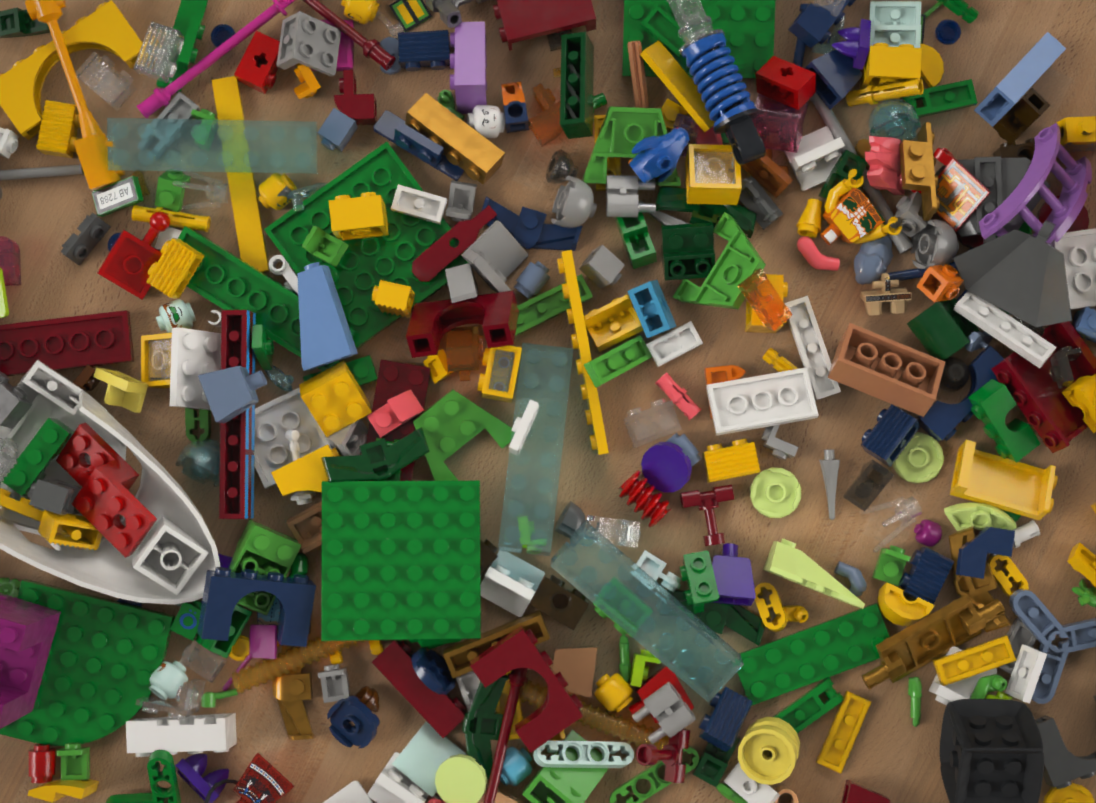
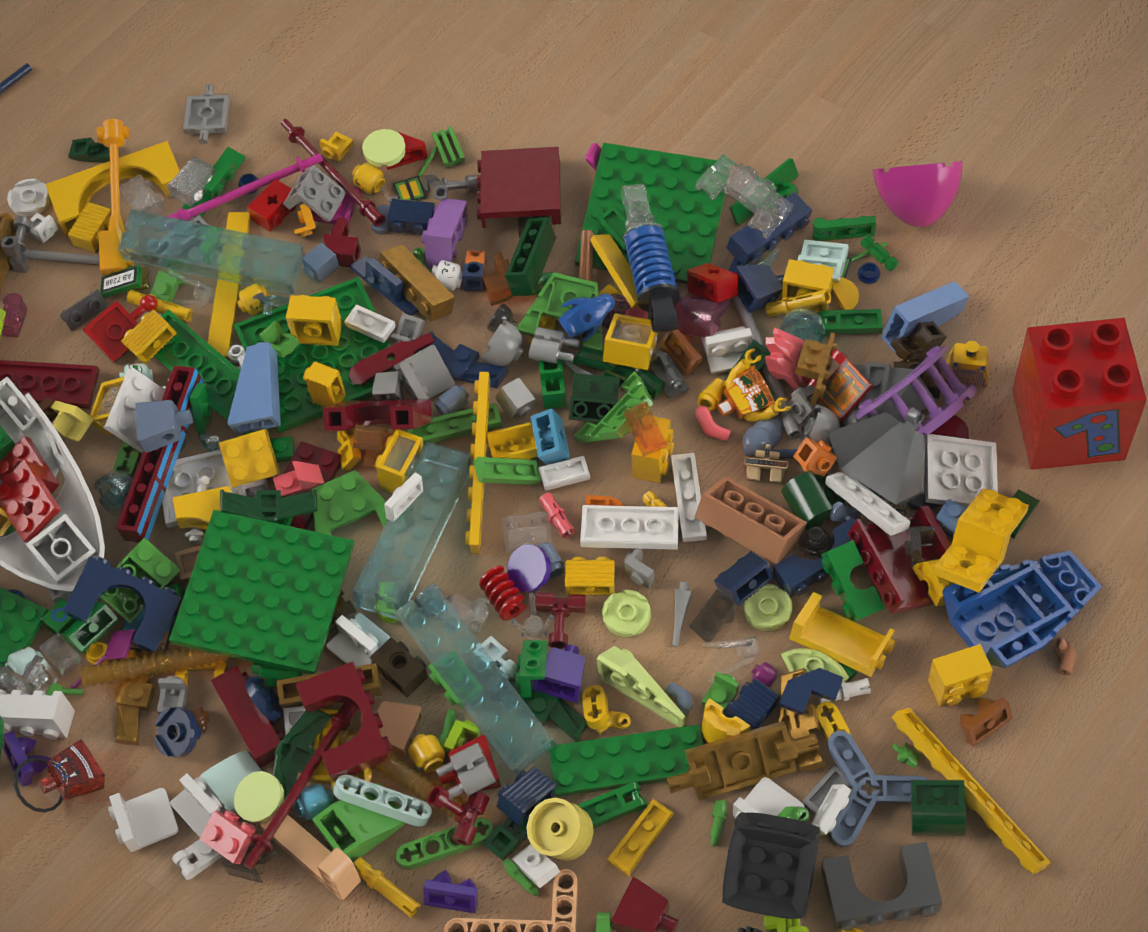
camera: 15 degrees right, 25 degrees down
dark purple tile [831,19,871,70] -> none
yellow tile [932,635,1017,686] -> none
none -> clear plant [510,593,554,640]

